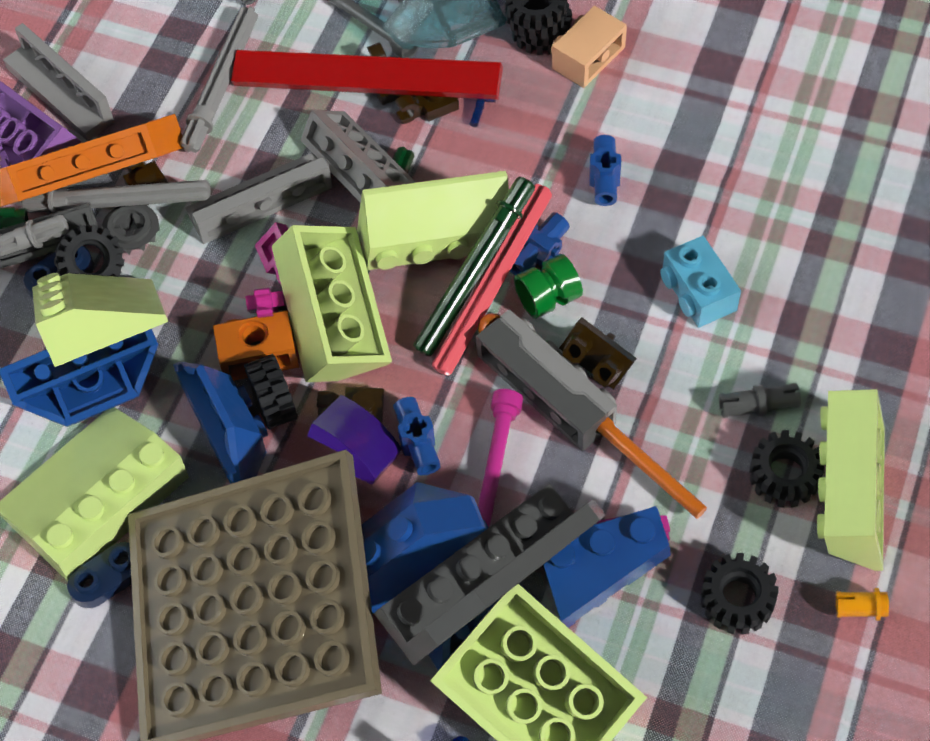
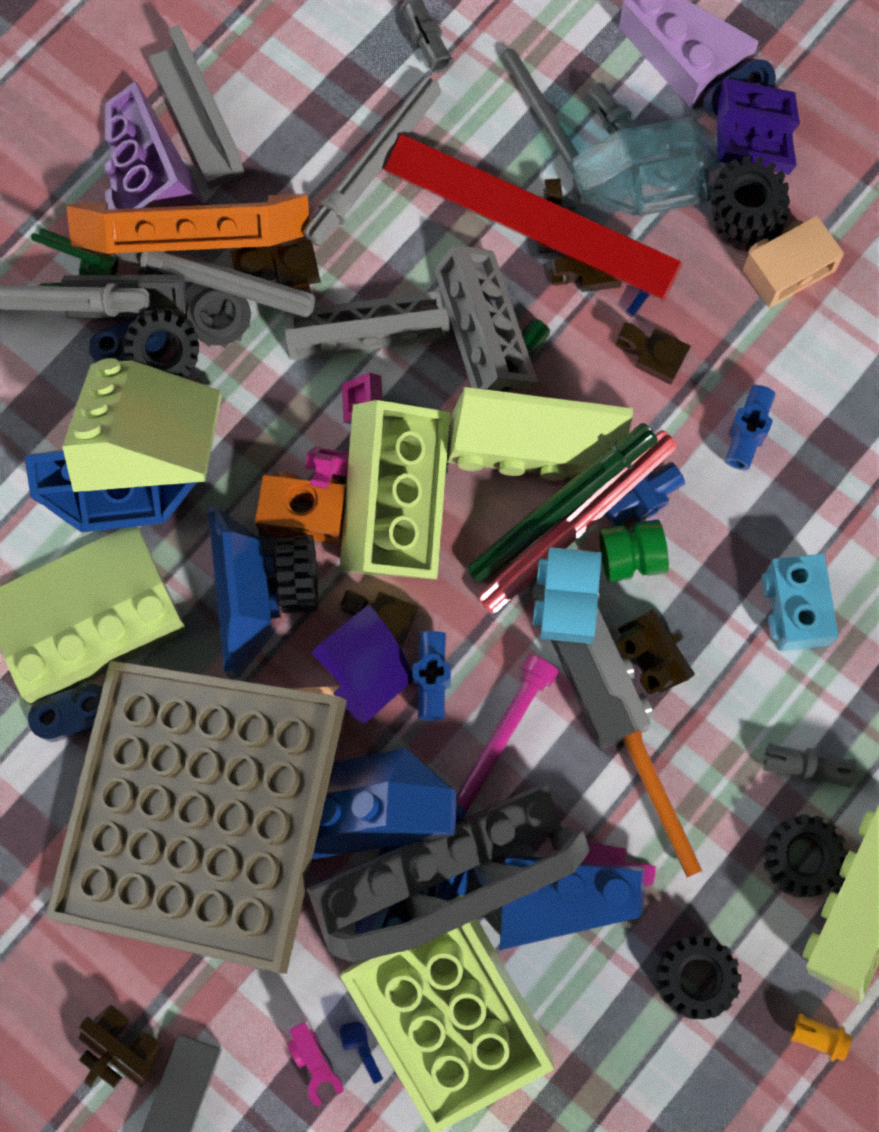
camera: 20 degrees right, 15 degrees up
none -> dark brown plate [273,240,321,294]
none -> medium azure brick [533,547,602,644]
none -> dark brown plate [615,322,691,385]

